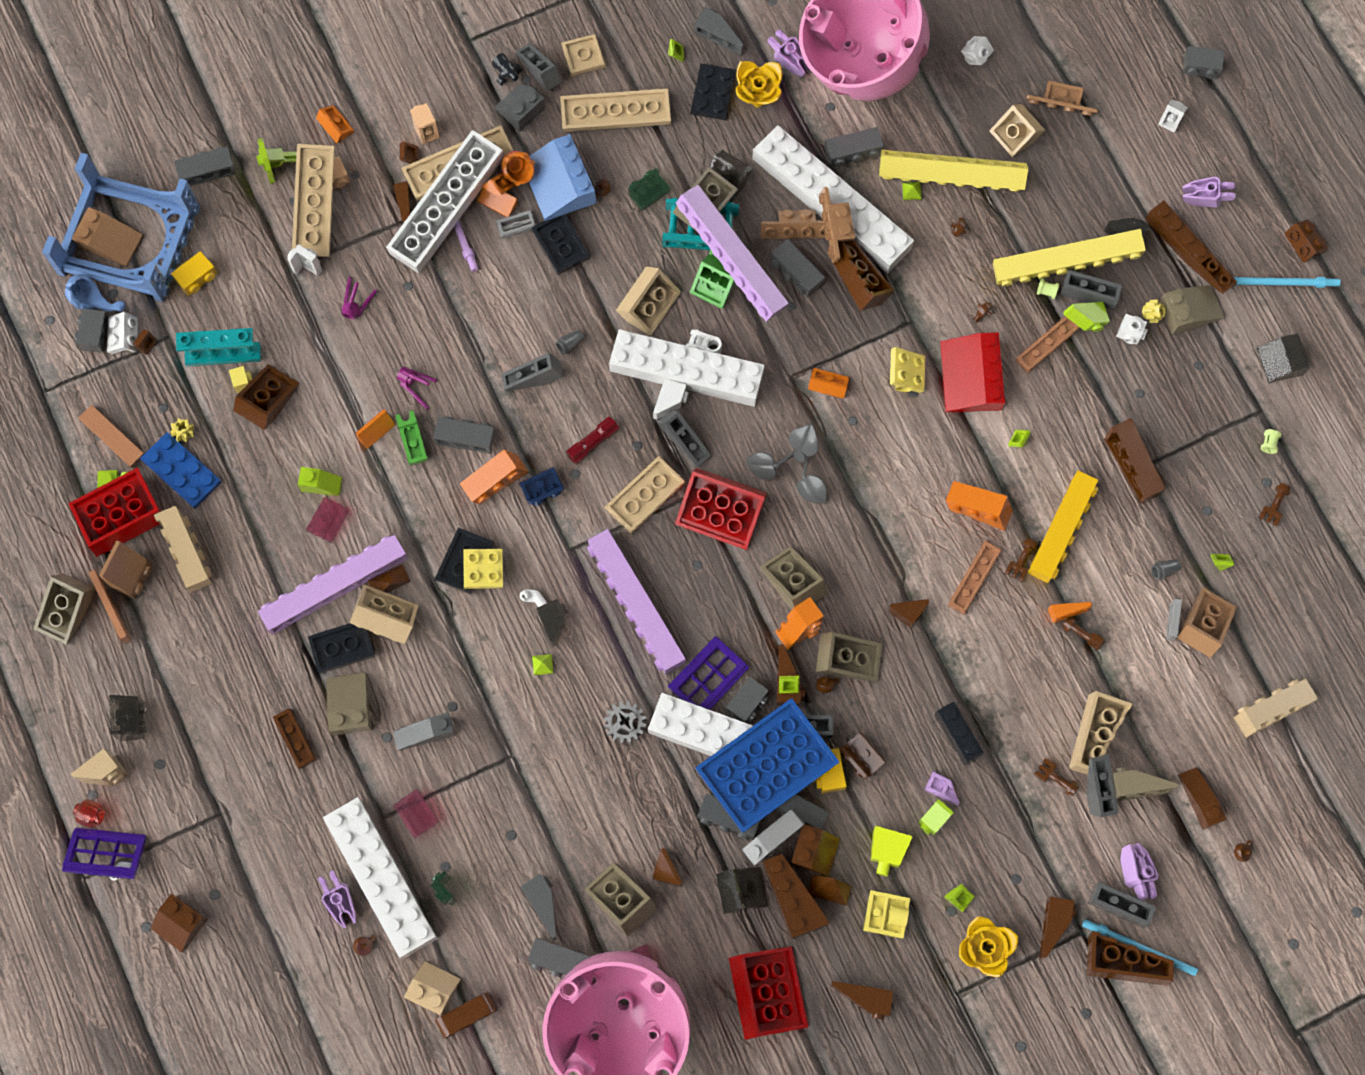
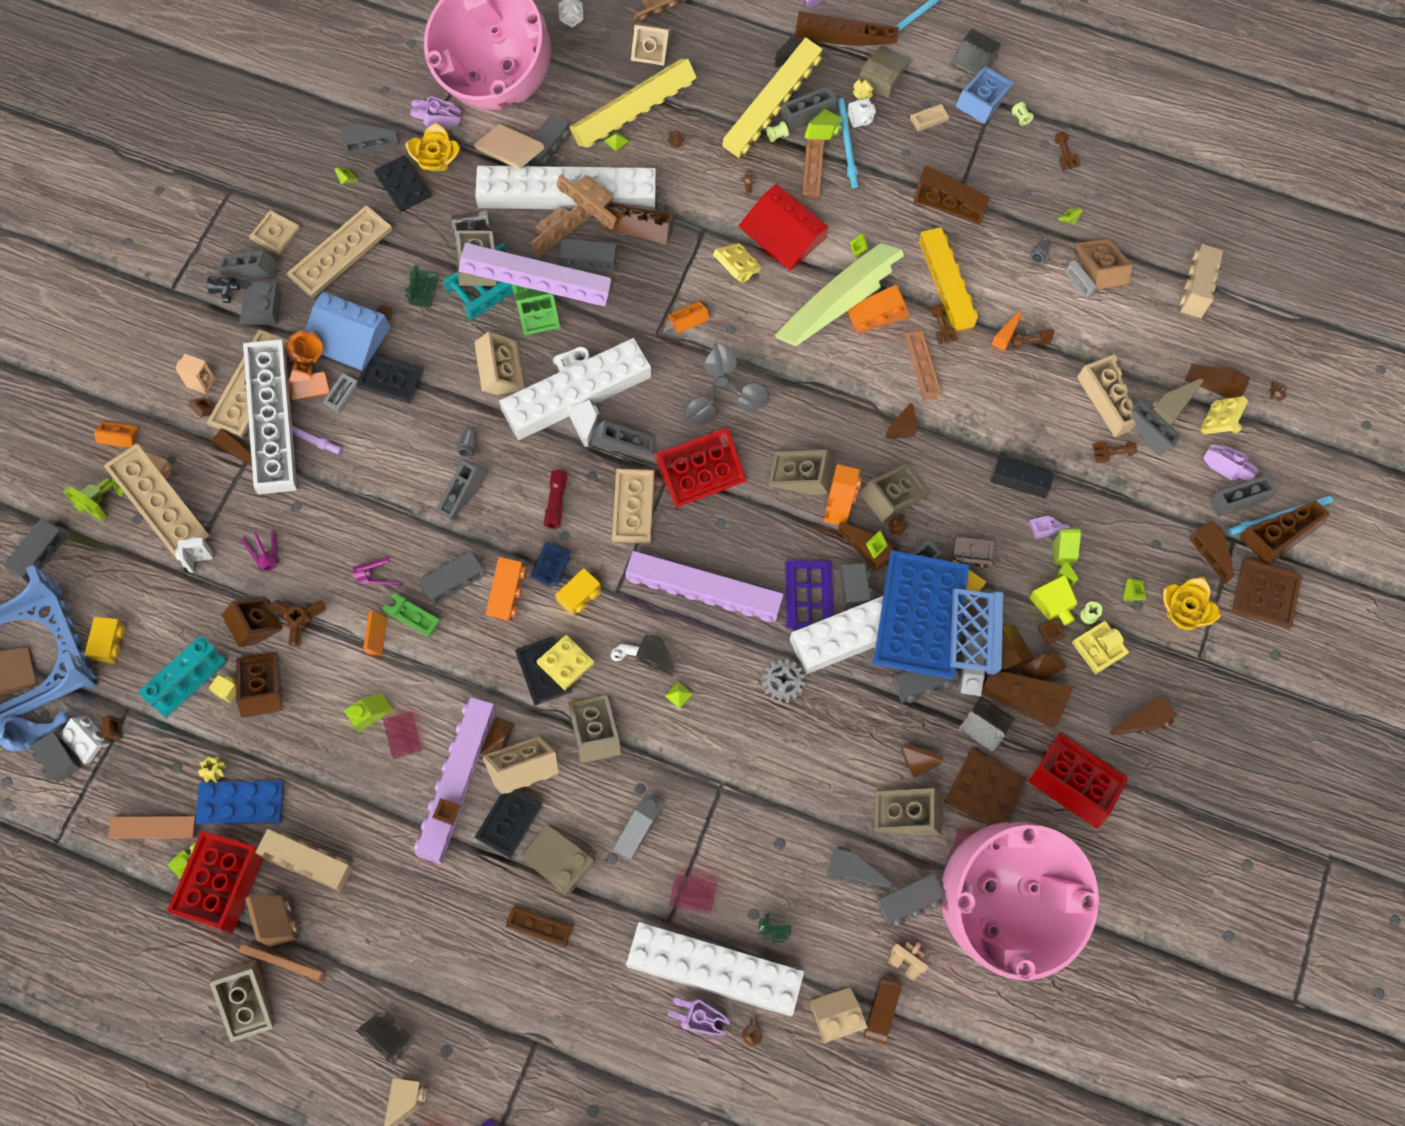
camera: 45 degrees left, 5 degrees down
none -> reddish brown slope [222,597,282,647]
none -> reddish brown bush [271,600,326,647]
none -> reddish brown plate [432,798,461,826]
none -> tan tile [474,124,544,169]
none -> yellow brick [555,568,601,616]
none -> dark tan slope [568,695,621,763]
none -> yellowish green slope [775,243,904,346]
none -> medium azure bar [838,98,858,188]
none -> tan hips [888,942,929,981]
none -> tan tile [910,104,949,132]
none -> reddish brown plate [944,748,1027,826]
none -> medium blue fence [950,588,1003,675]
none -> medium blue slope [956,66,1014,124]
none -> reddish brown plate [1038,619,1066,646]
none -> lime slope [1055,561,1078,587]
none -> yellowish green bush [1080,601,1102,624]
none -> light yellow plate [1200,396,1248,434]
none -> reddish brown plate [1231,558,1302,630]

